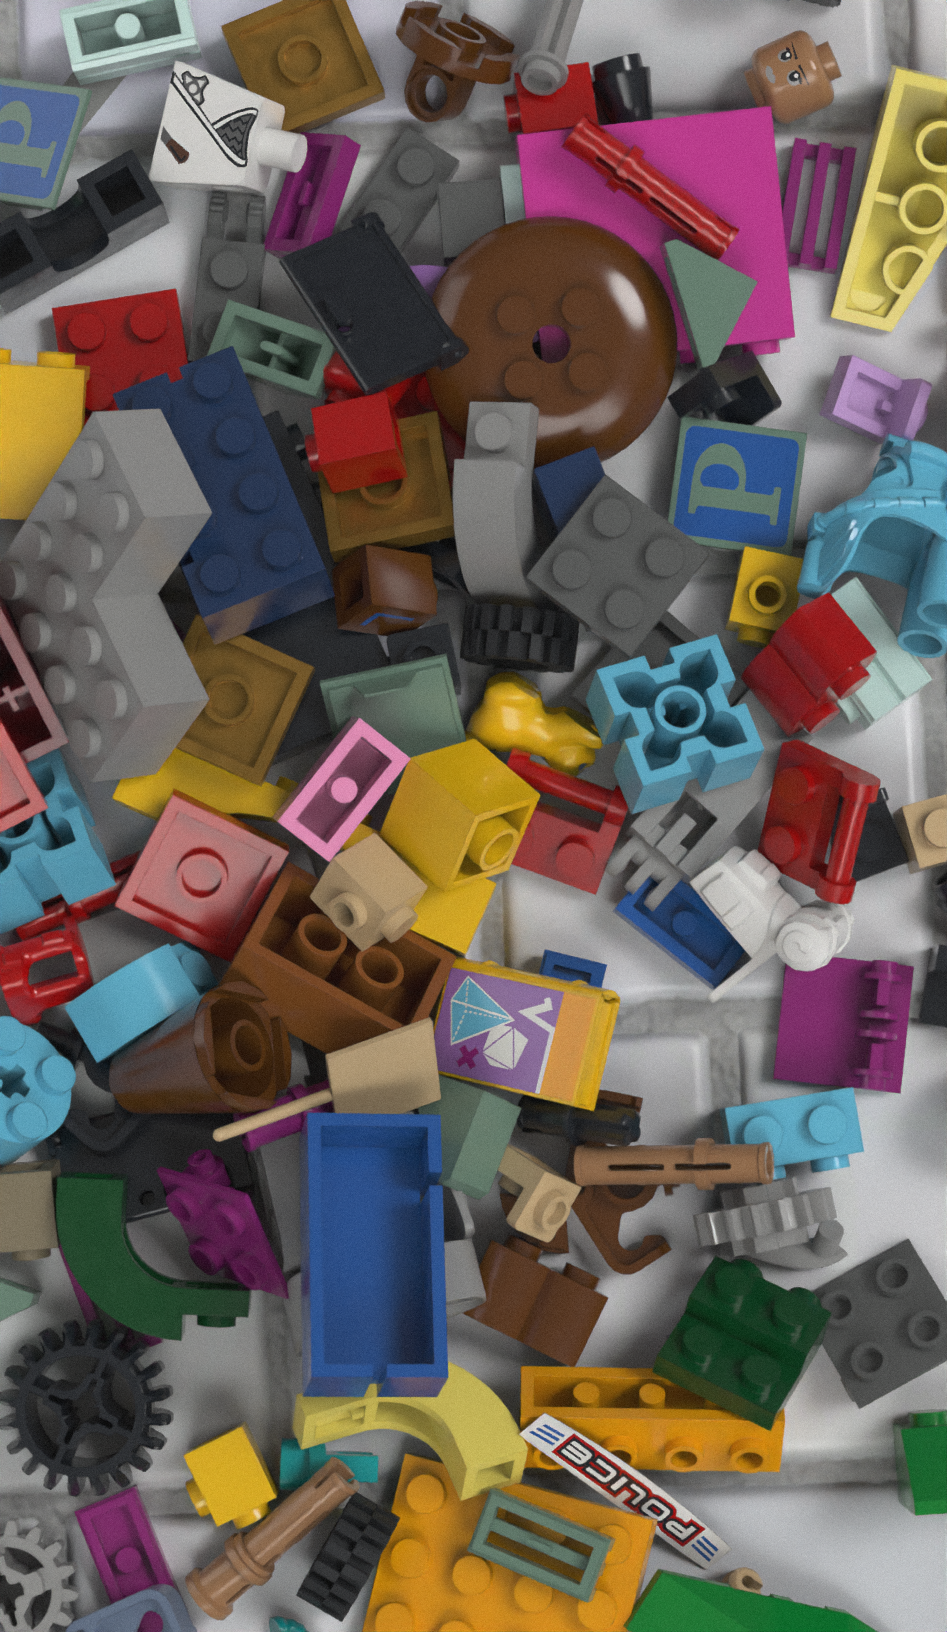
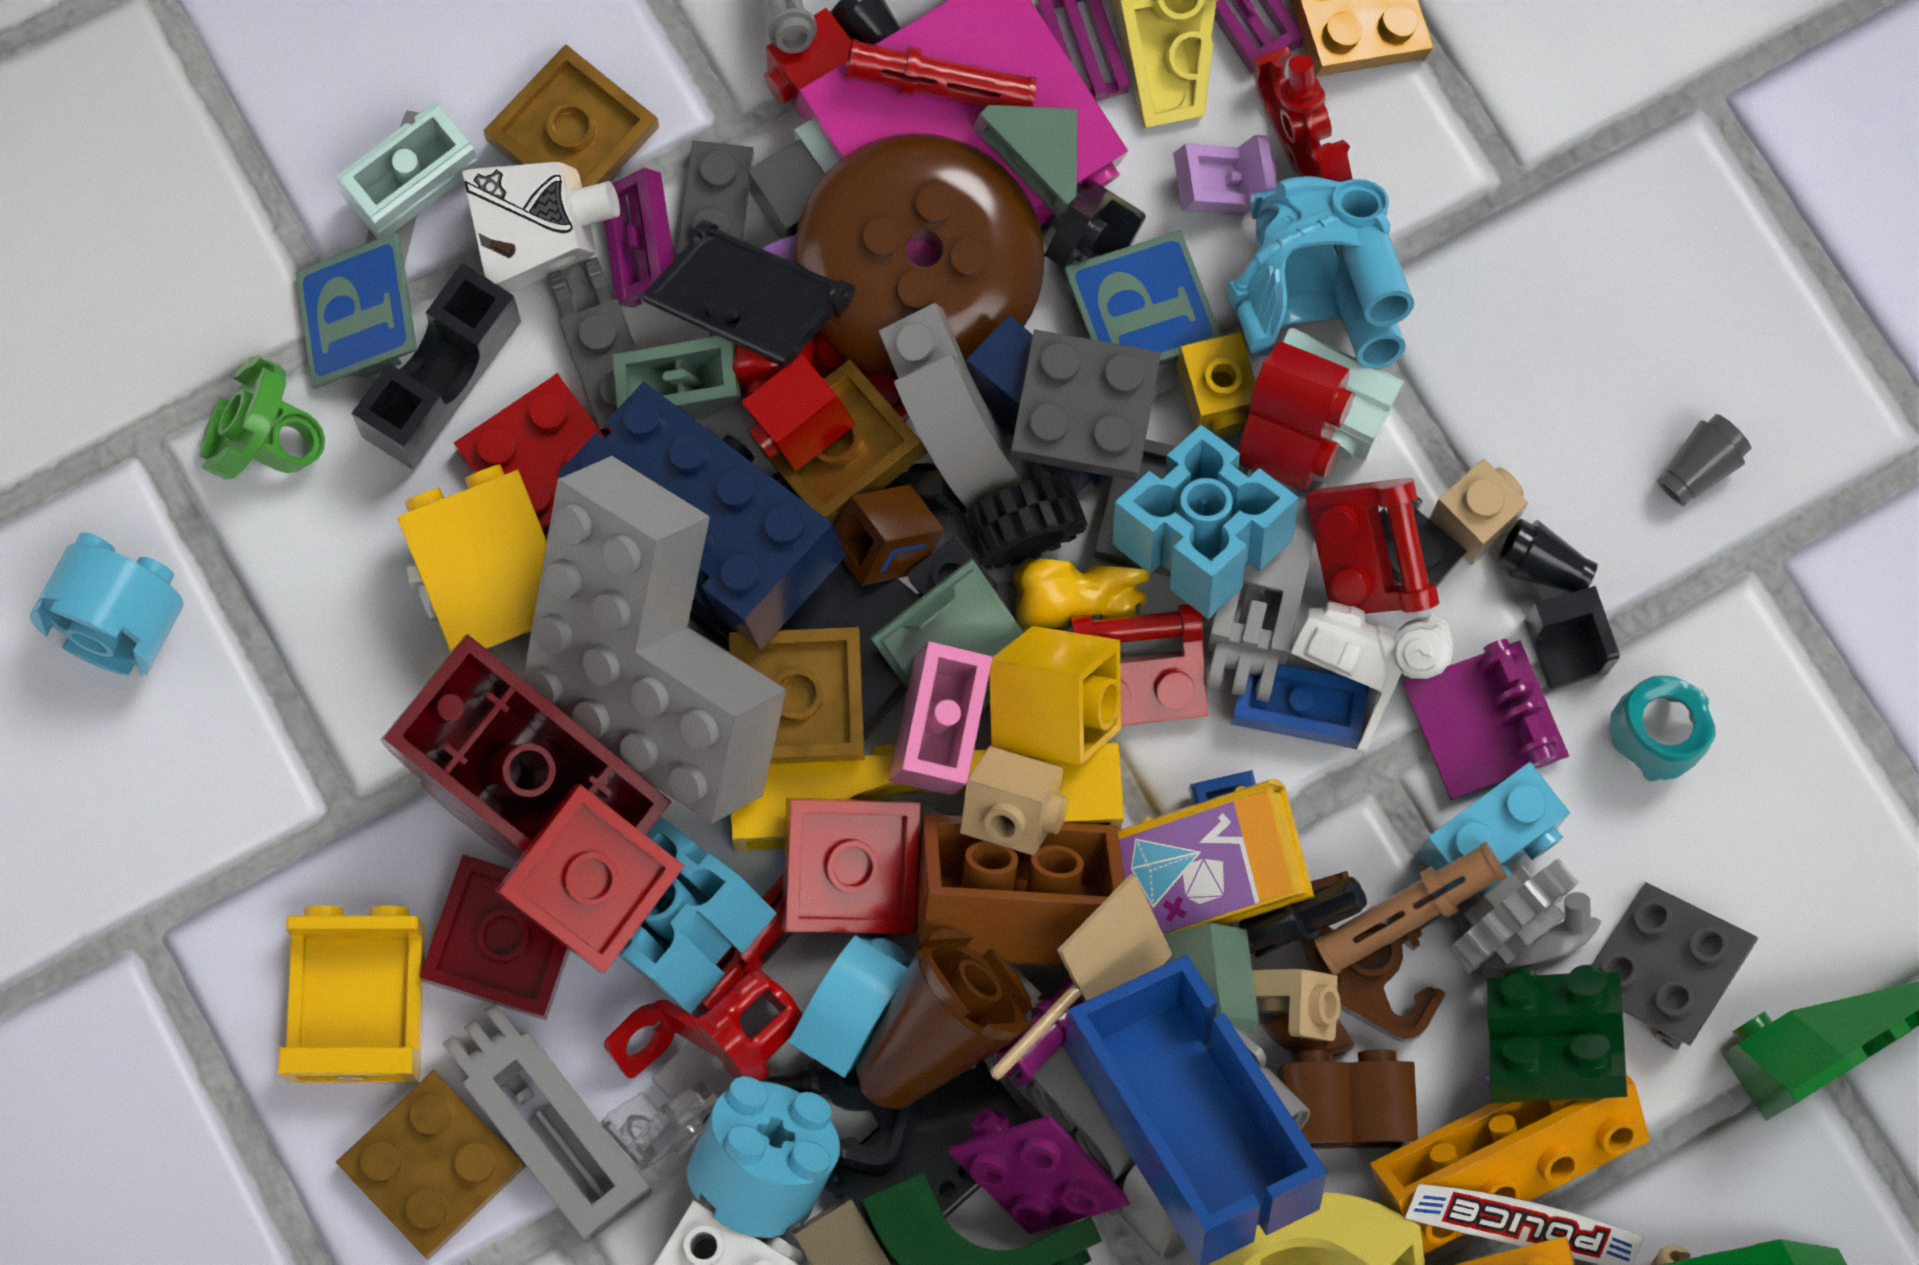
camera: 30 degrees left, 10 degrees down
reddish brown tile [395,1,520,123] -> none

